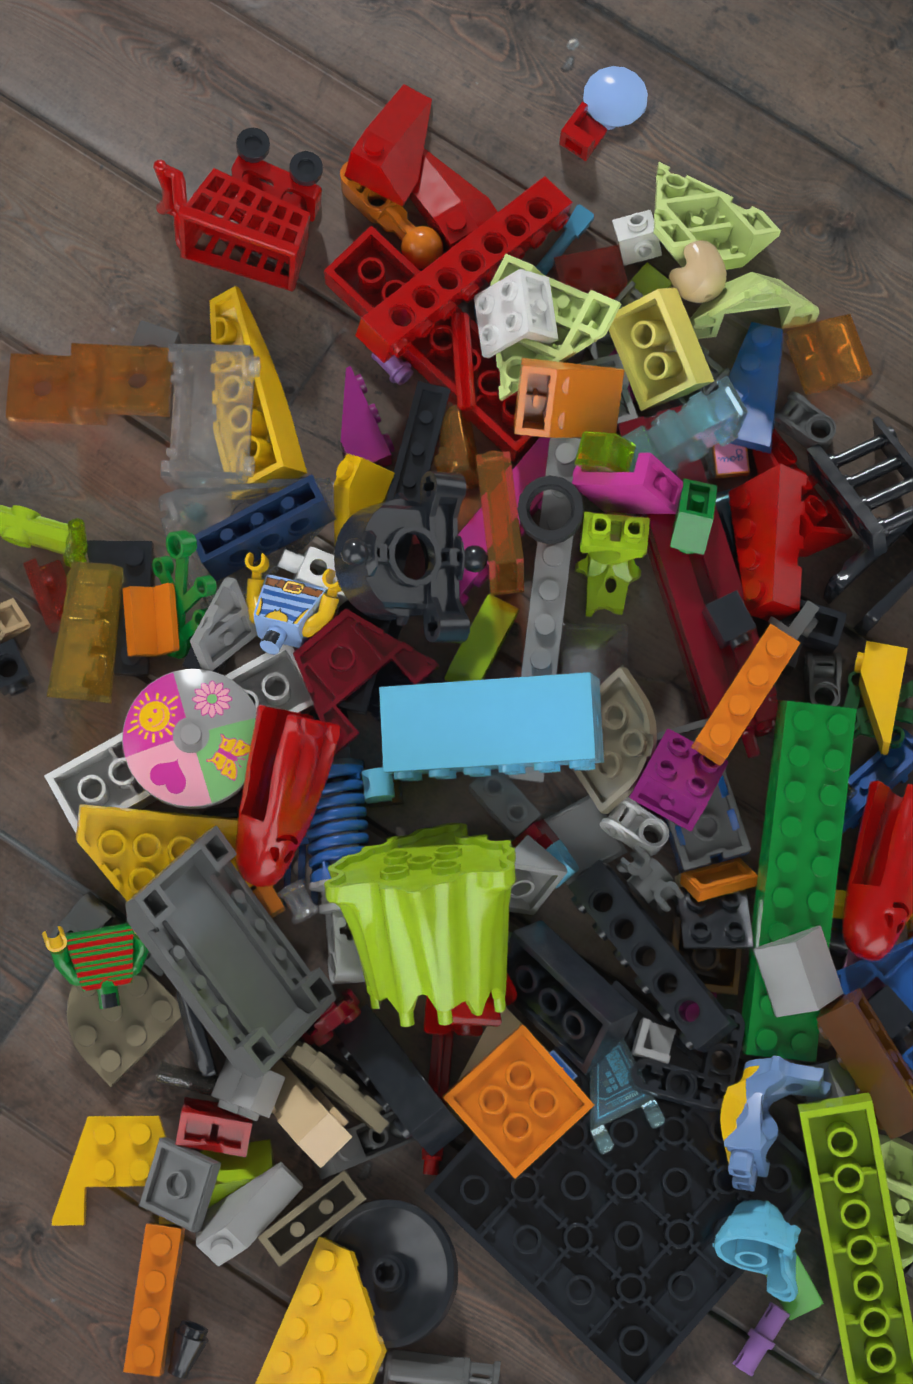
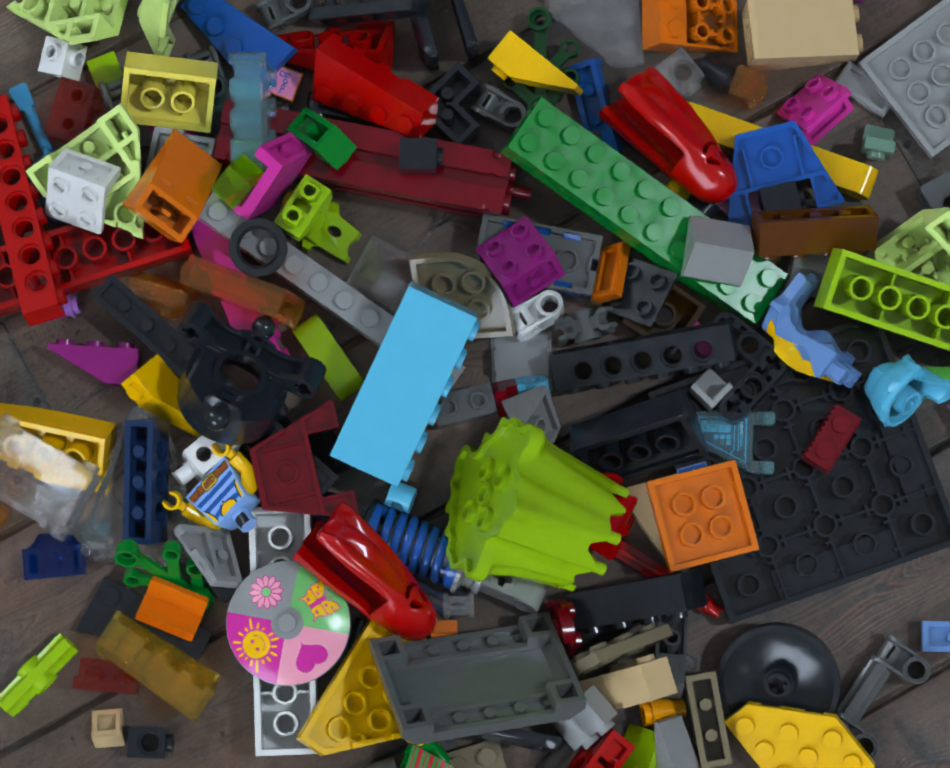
camera: 55 degrees left, 5 degrees up
clear neon green arm [63,518,88,571] -> none
red axle [451,312,476,411] -> none
tan helmet [669,240,727,303] -> none
orange arch [691,624,800,766] -> none
dark grey bracket [763,600,819,640] -> none
none -> clear blue slope [22,531,87,581]
none -> light orange cone [639,698,687,729]
none -> dark red brick [801,405,862,474]

